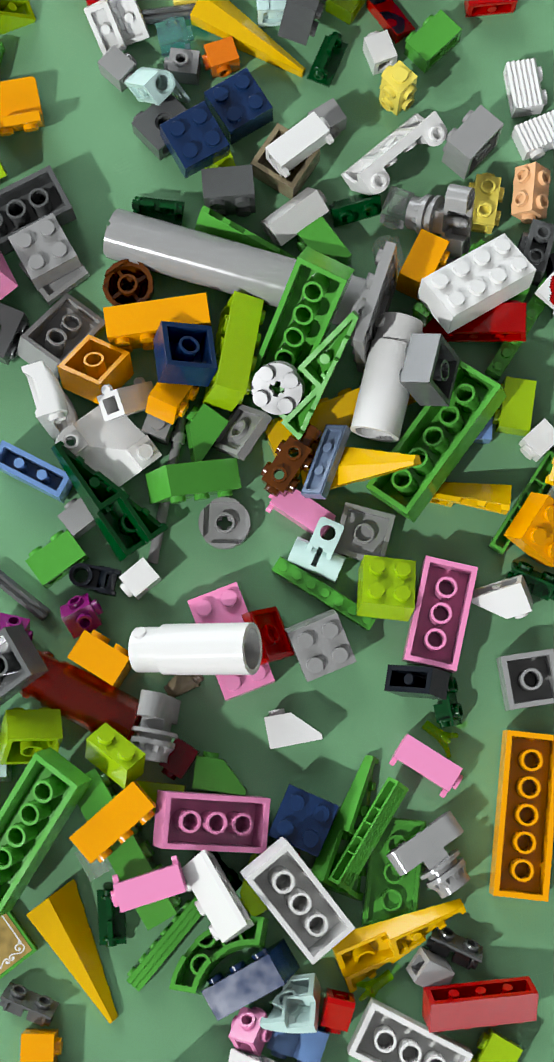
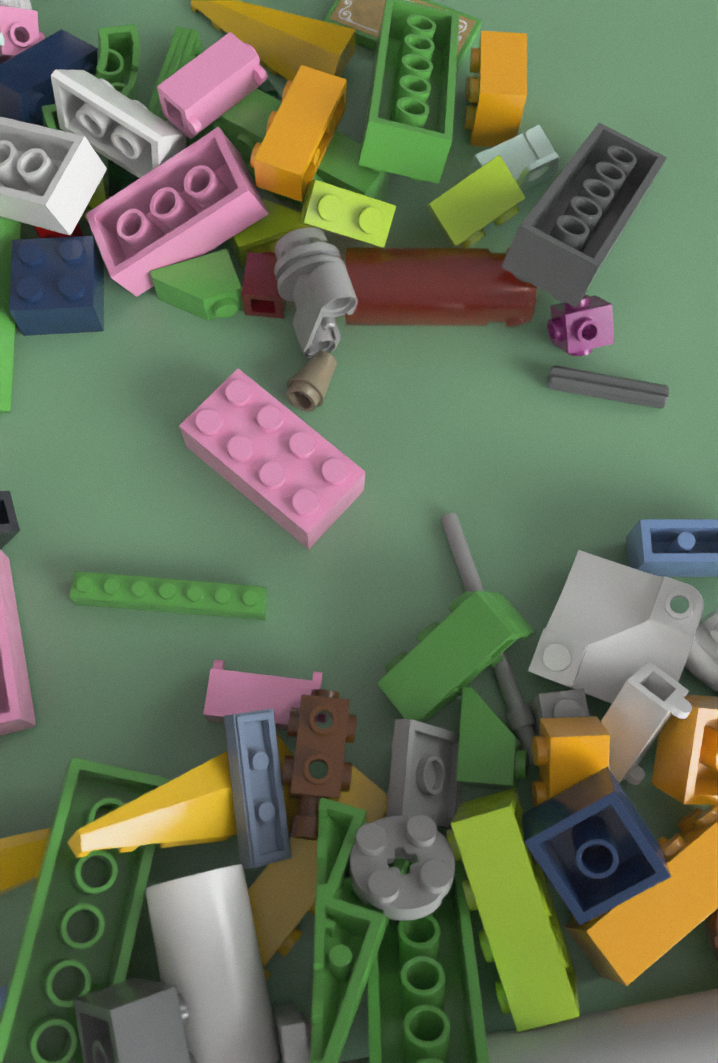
camera: 145 degrees right, 10 degrees down
bright green brick [25,530,89,589] -> none
dark green wedge [51,441,168,562] -> none
light grey brick [58,498,97,539] -> none
magenta brick [60,592,103,639] -> none
light orange brick [67,629,132,688] -> none
black piece [69,563,122,597] -> none
white brick [119,557,162,600] -> none
white piece [128,622,262,675] -> none
light grey plate [198,497,251,550] -> none
red tile [242,606,295,665] -> none
white slope [264,708,323,749] -> none
light grey brick [285,609,357,682] -> none
light aqua piece [288,517,346,583] -> none
light grey plate [334,502,396,561] -> none
lime brick [356,555,416,622] -> none

